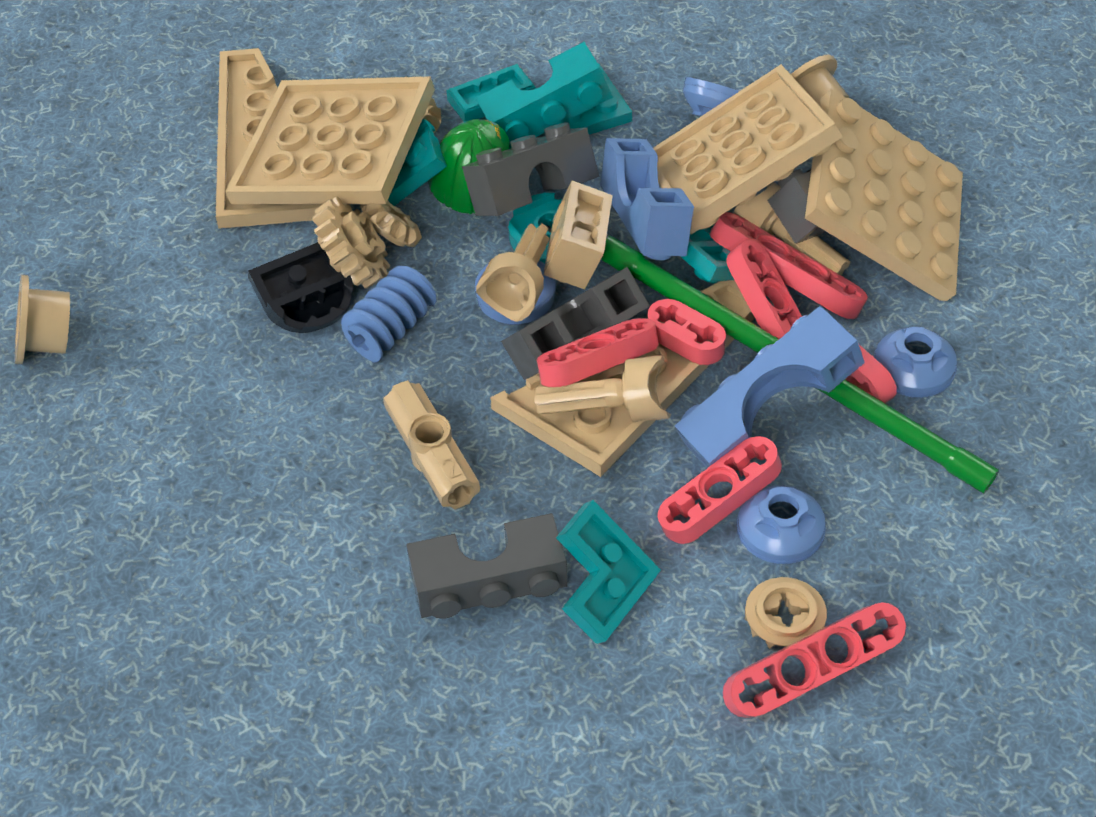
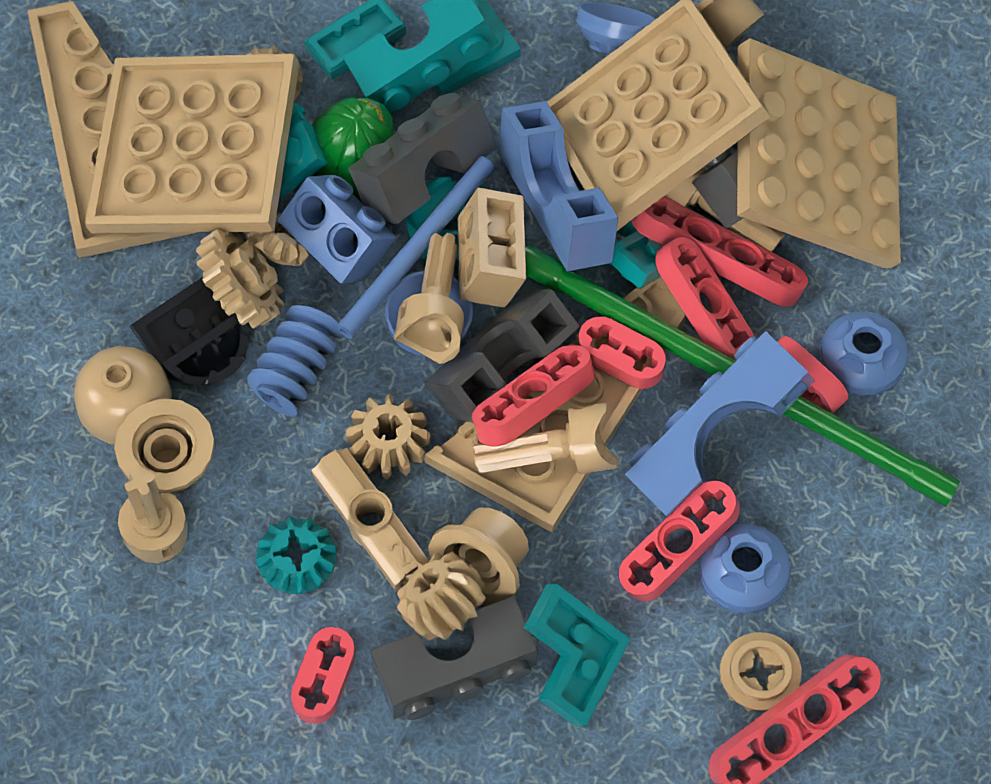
camera: 10 degrees left, 15 degrees up
none -> tan cylinder [74,346,172,444]
none -> tan piece [114,398,215,494]
none -> tan piece [118,467,188,563]
none -> teal gear [256,515,336,594]
none -> medium blue brick [277,175,397,284]
none -> coral beam [291,627,356,724]
none -> medium blue piece [336,156,494,339]
none -> tan gear [346,393,430,480]
none -> tan gear [397,552,486,641]
none -> tan piece [428,508,529,607]

